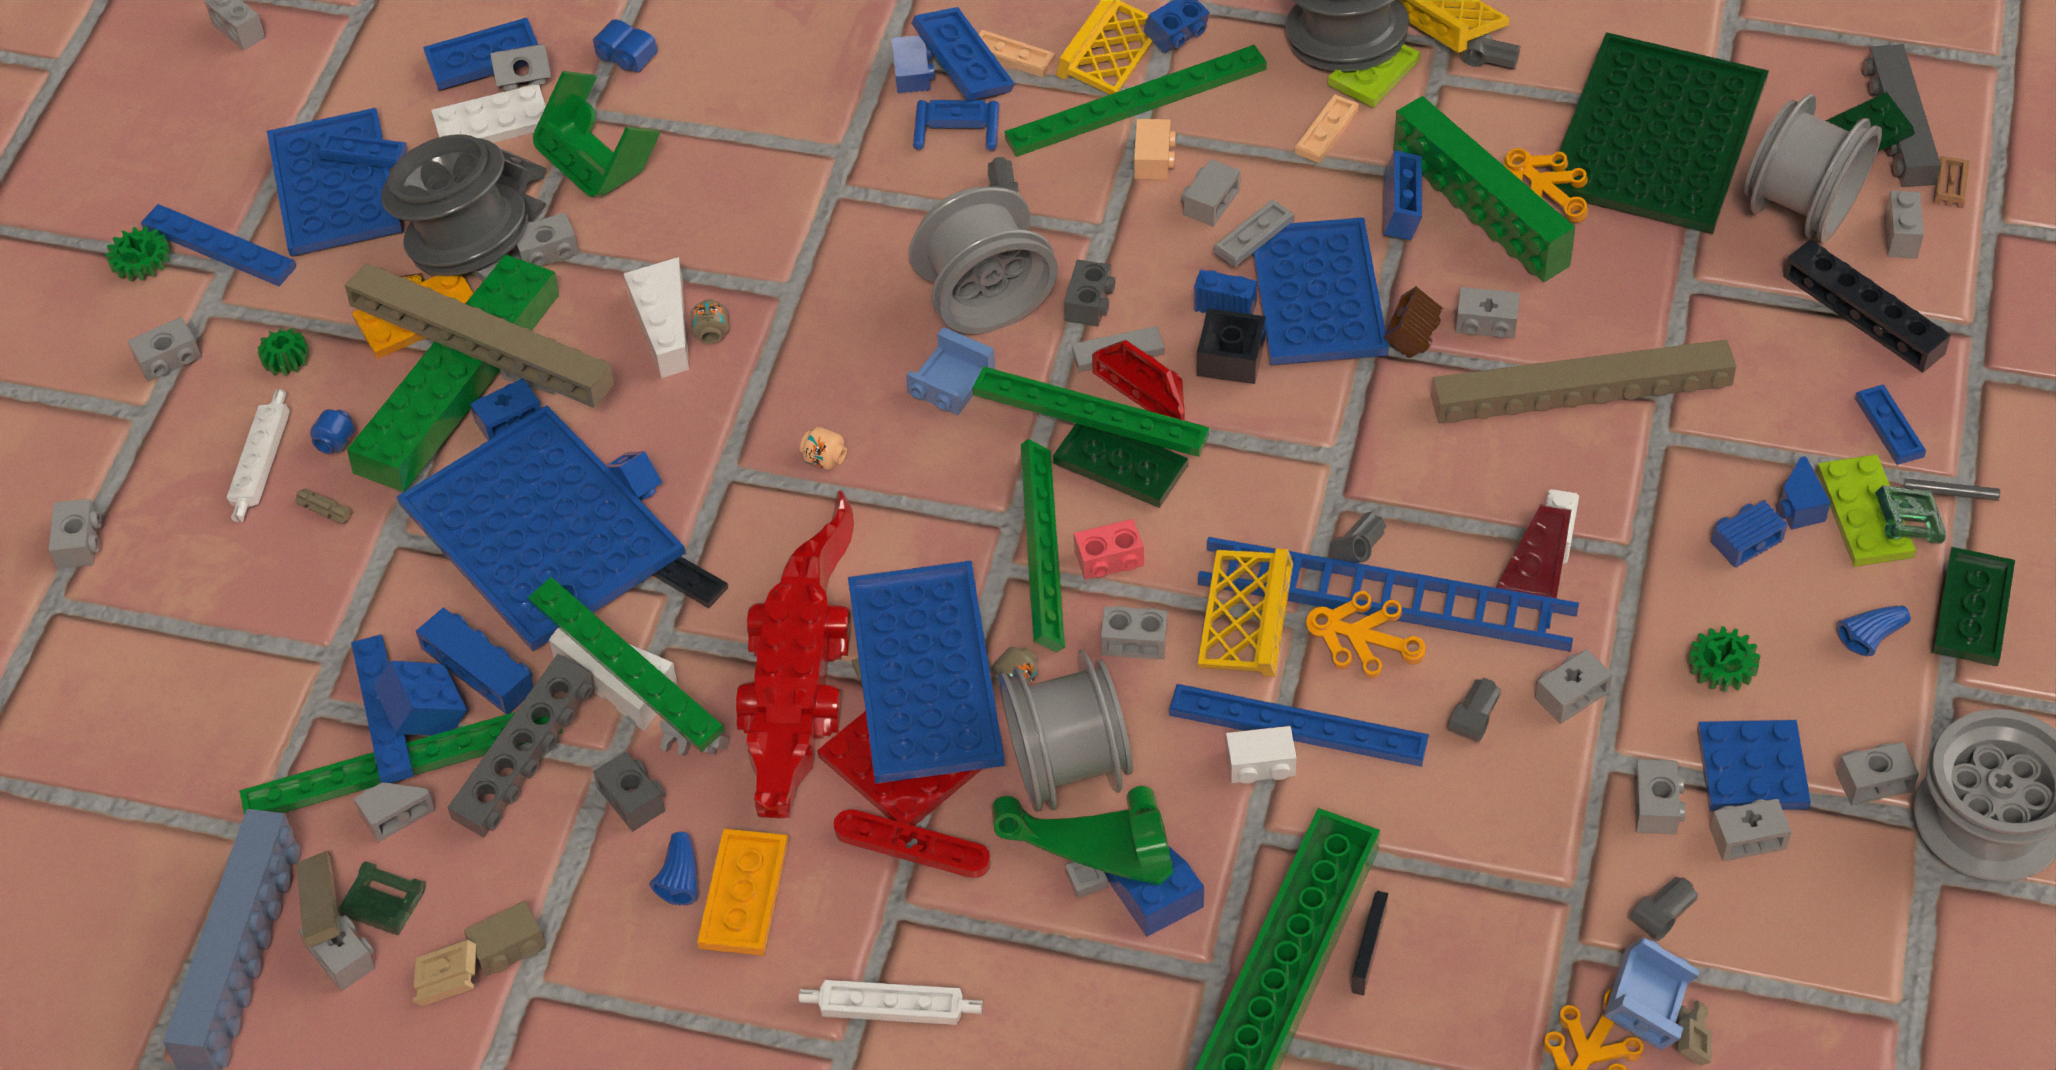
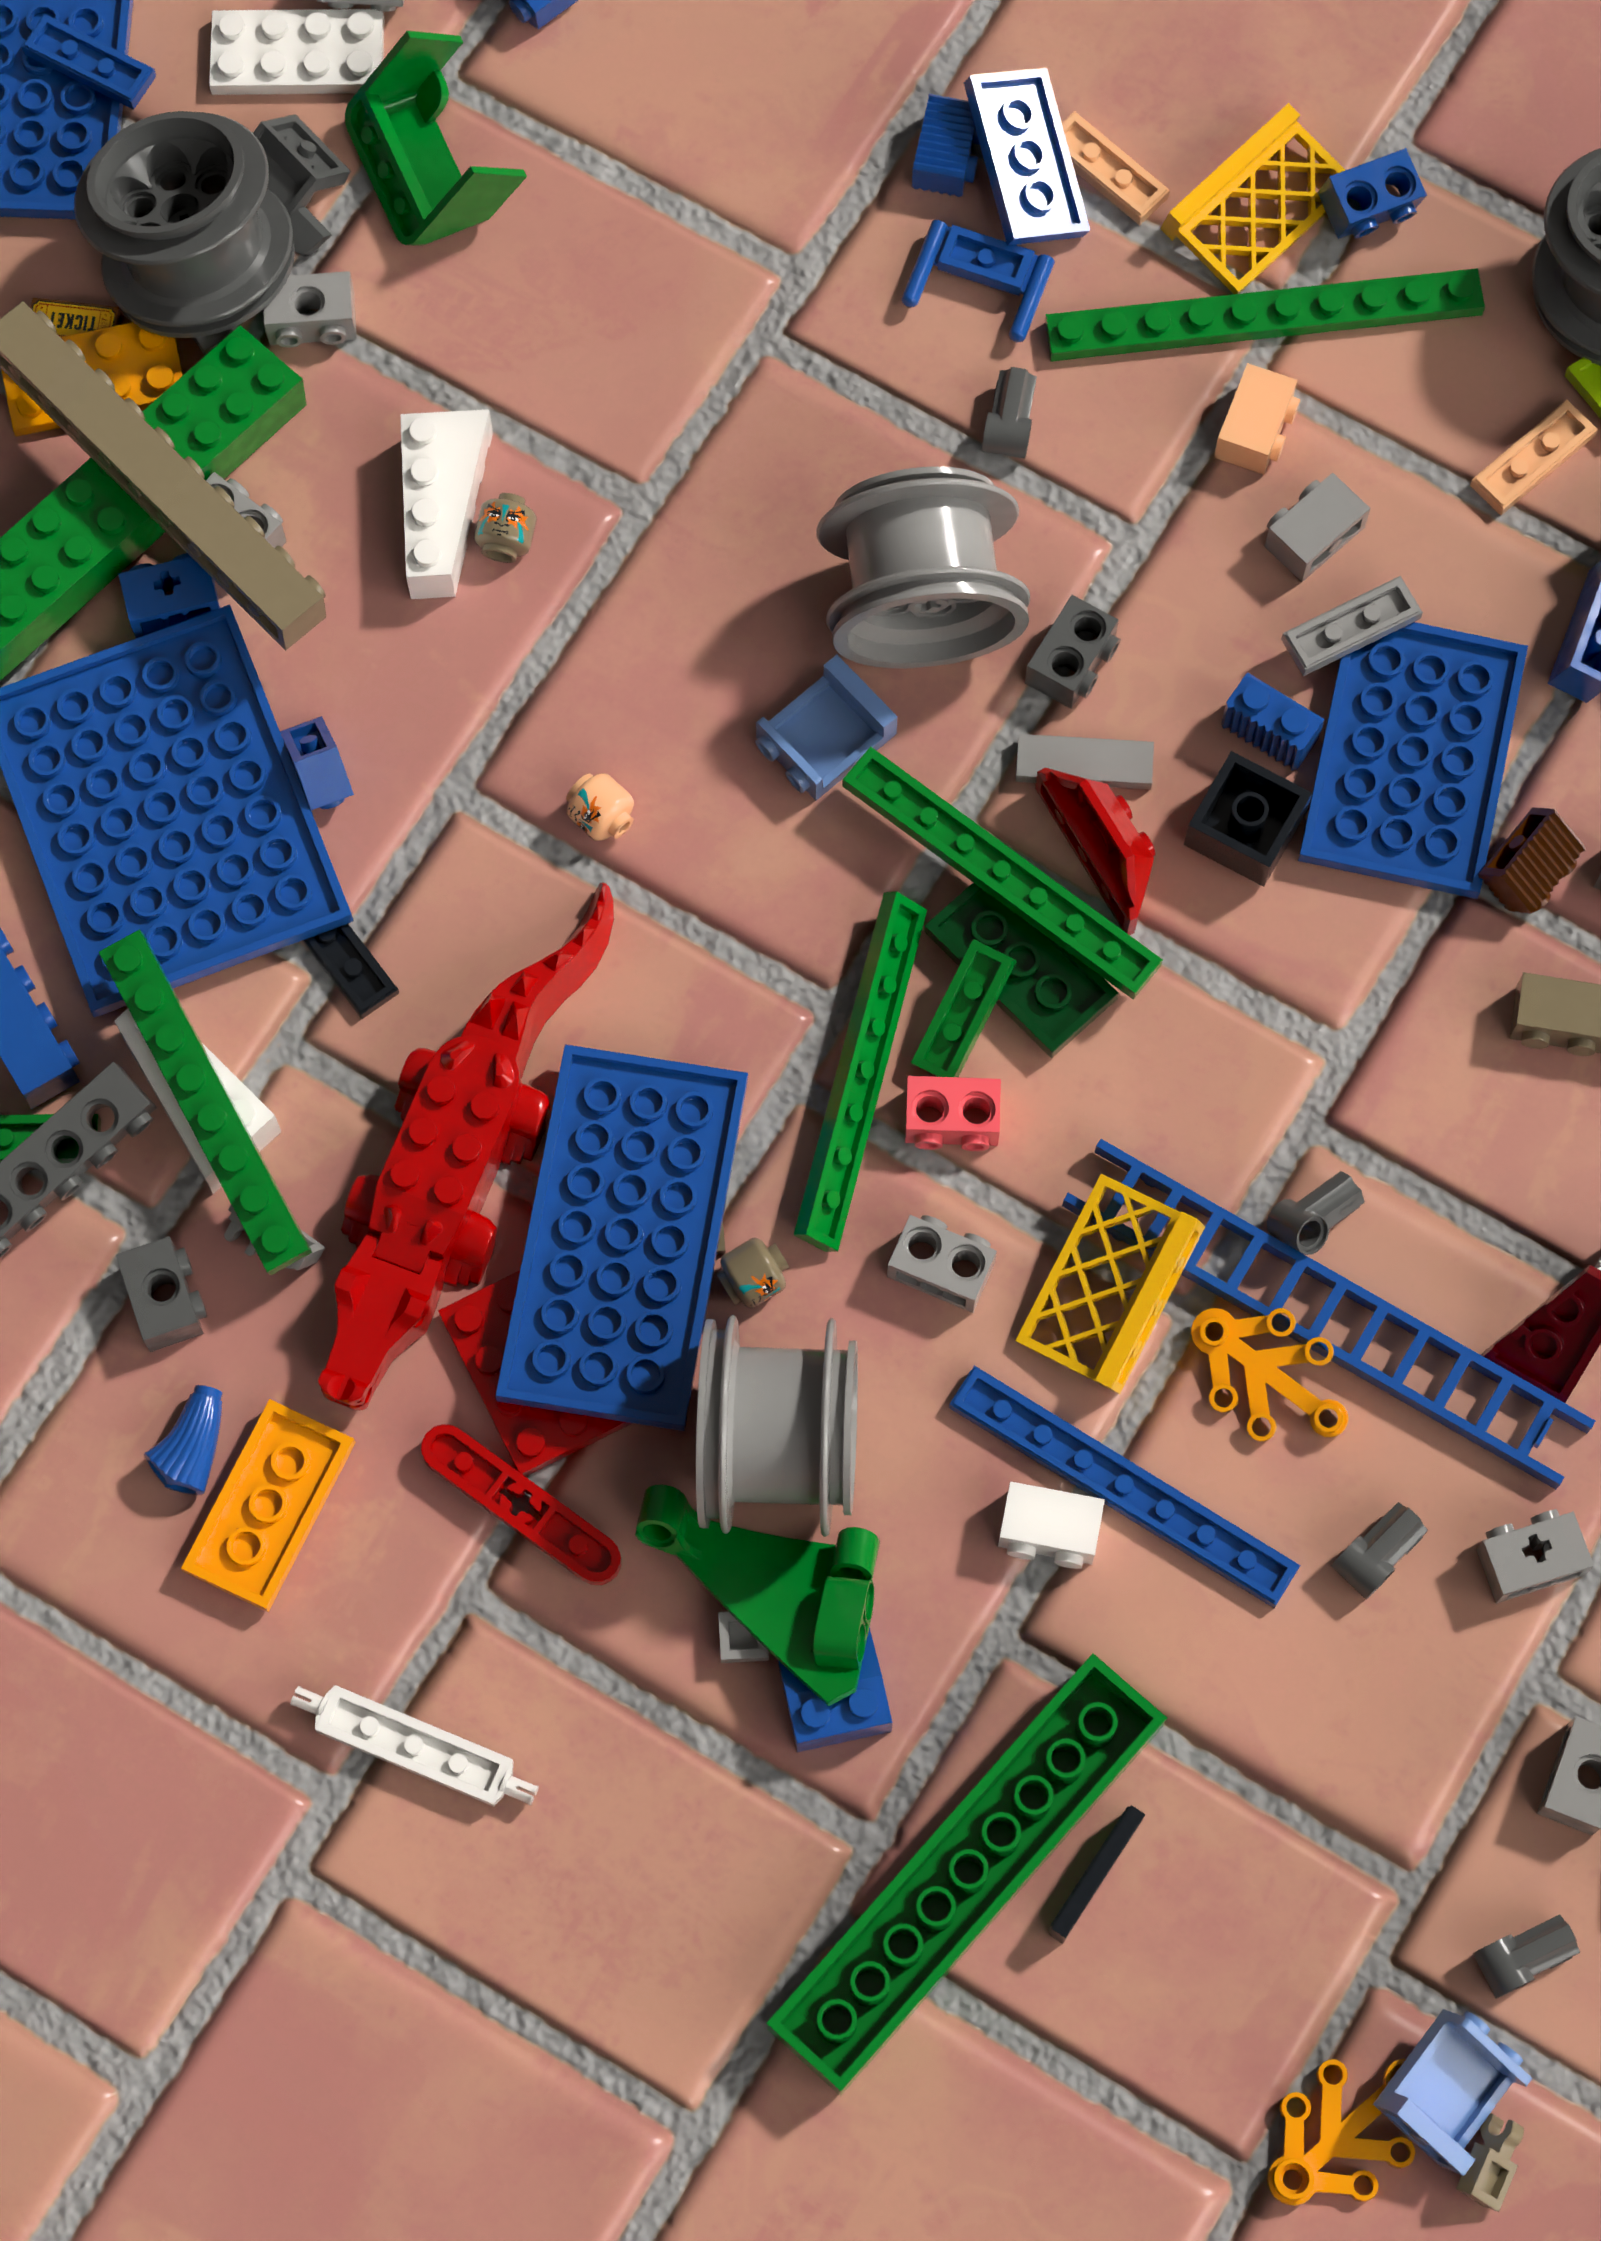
camera: 15 degrees right, 20 degrees up
none -> green plate [911,939,1017,1077]

